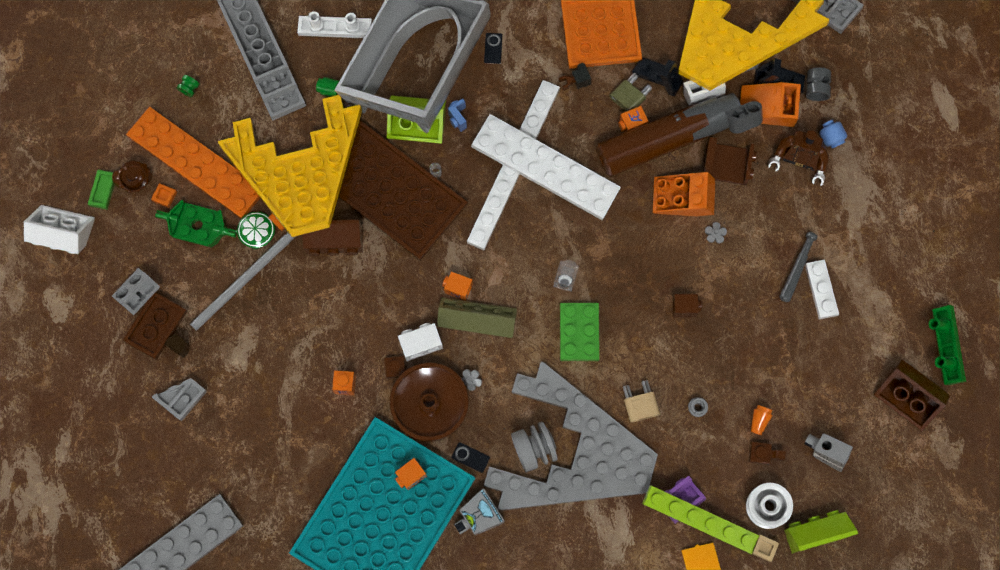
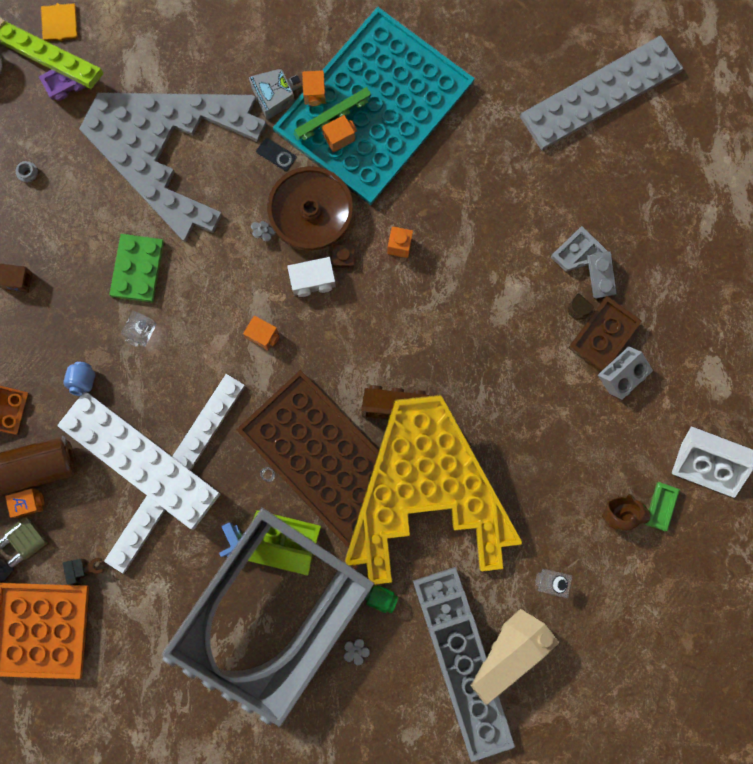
camera: 175 degrees left, 5 degrees up
orange plate [126,107,260,219] -> none
orange tile [151,183,177,208] -> none
green plate [155,200,237,248] -> none
green wheel [176,75,200,97] -> none
light grey piece [190,232,296,331] -> none
dish [237,212,276,249] -> none
white plate [297,11,372,38] -> none
olive panel [437,297,517,338] -> none
black sticker [484,33,503,64] -> none
light grey wheel [511,421,558,473] -> none
tan piece [623,380,661,423] -> none
none -> medium blue head [64,362,95,396]
none -> bright green plate [293,87,371,141]
none -> orange brick [302,71,326,106]
none -> light grey plant [344,639,370,665]
none -> tan wedge [471,609,559,705]
none -> clear brick [535,569,572,598]
none -> light grey plate [587,251,617,298]

